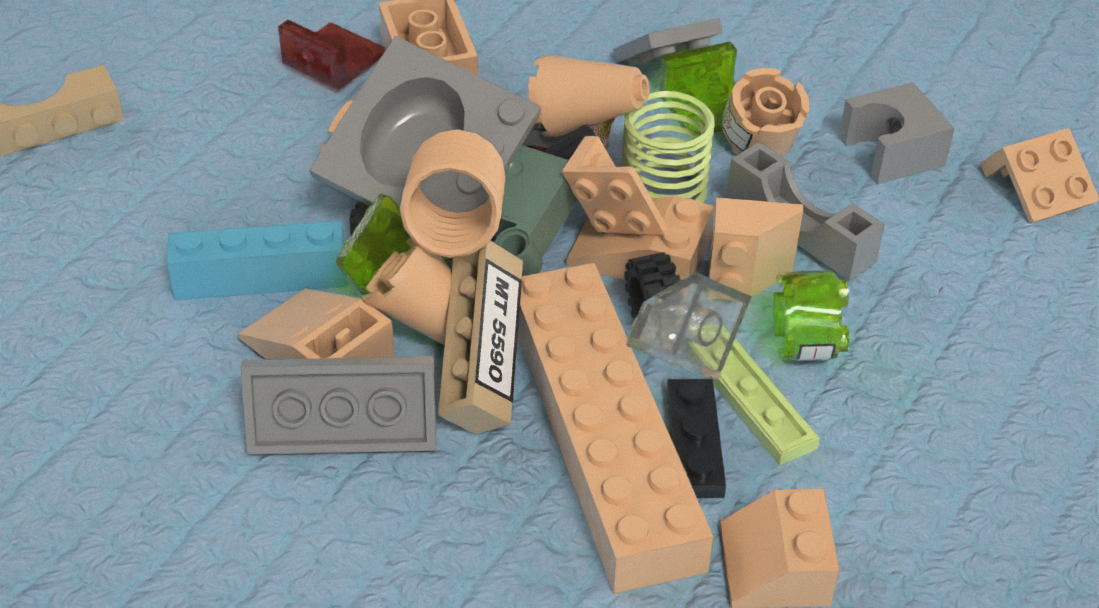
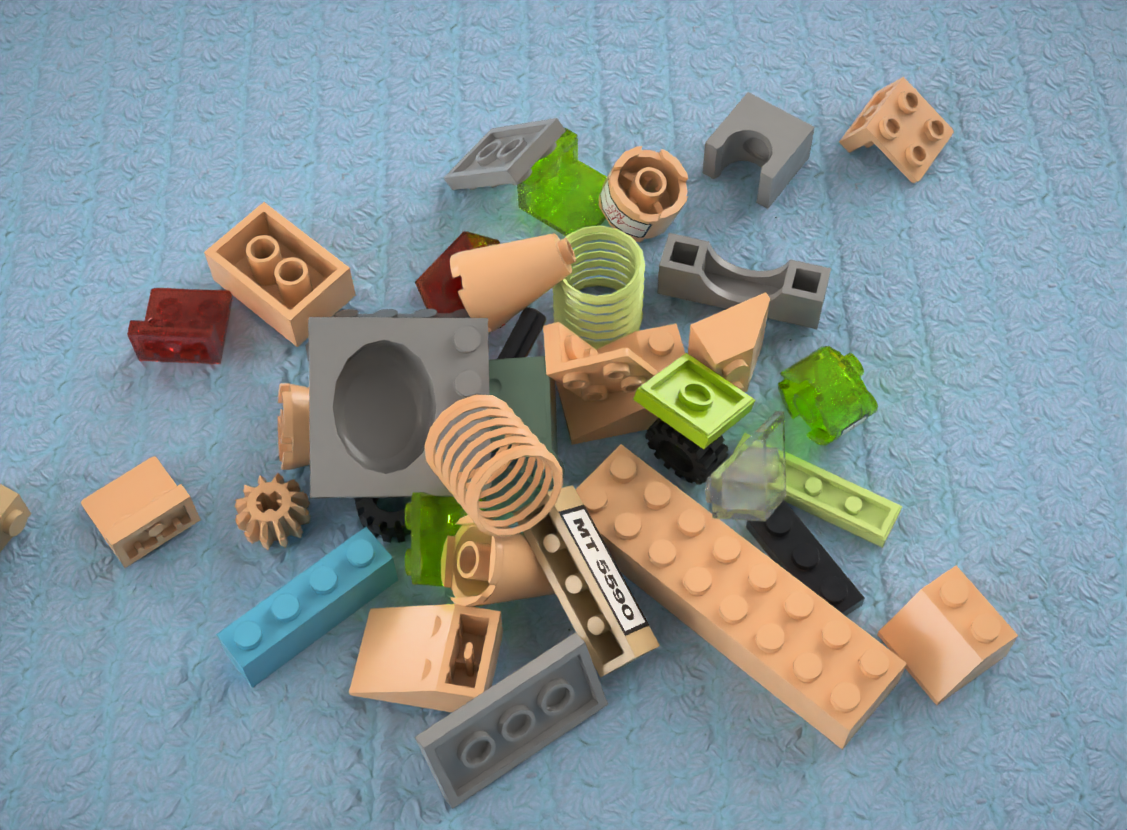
camera: 30 degrees left, 15 degrees up
none -> light nougat bracket [81,456,201,568]
none -> light nougat gear [235,473,310,550]
none -> lime tile [633,353,756,449]

